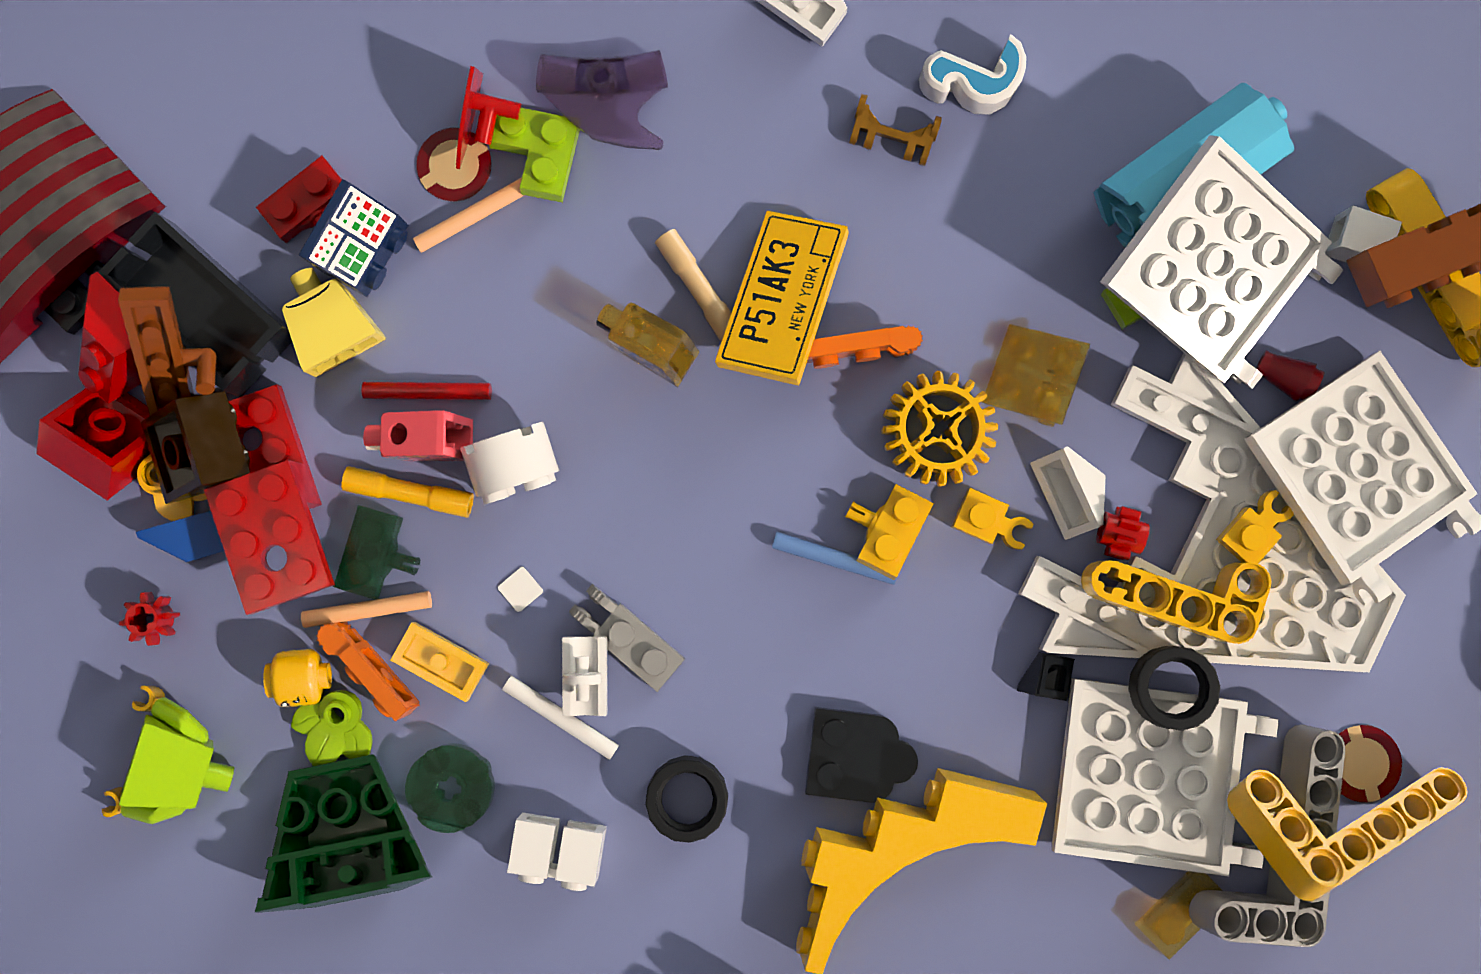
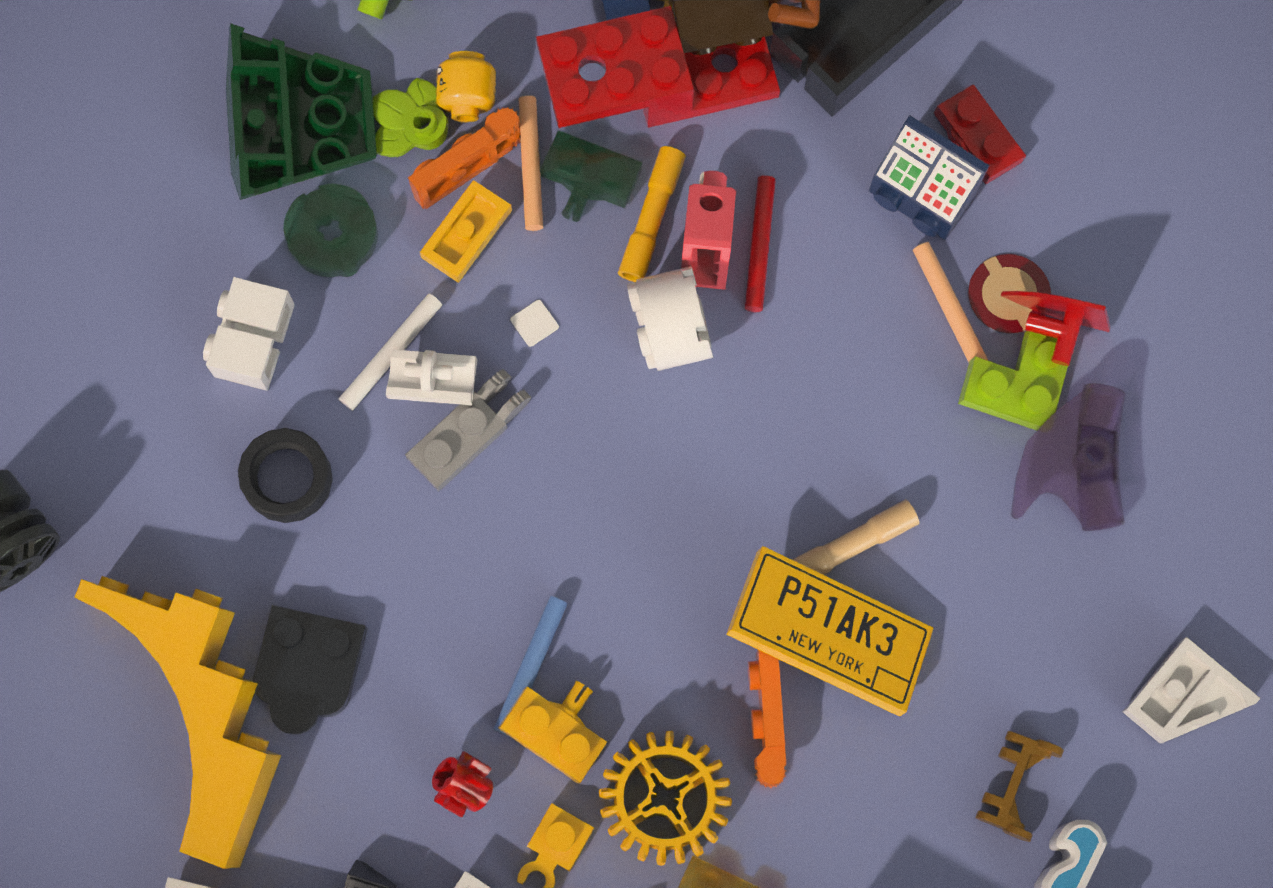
camera: 95 degrees right, 10 degrees down
light yellow torso [282,268,386,377] -> none
clear yellow torso [596,302,700,387] -> none
none -> red gear [432,751,493,817]

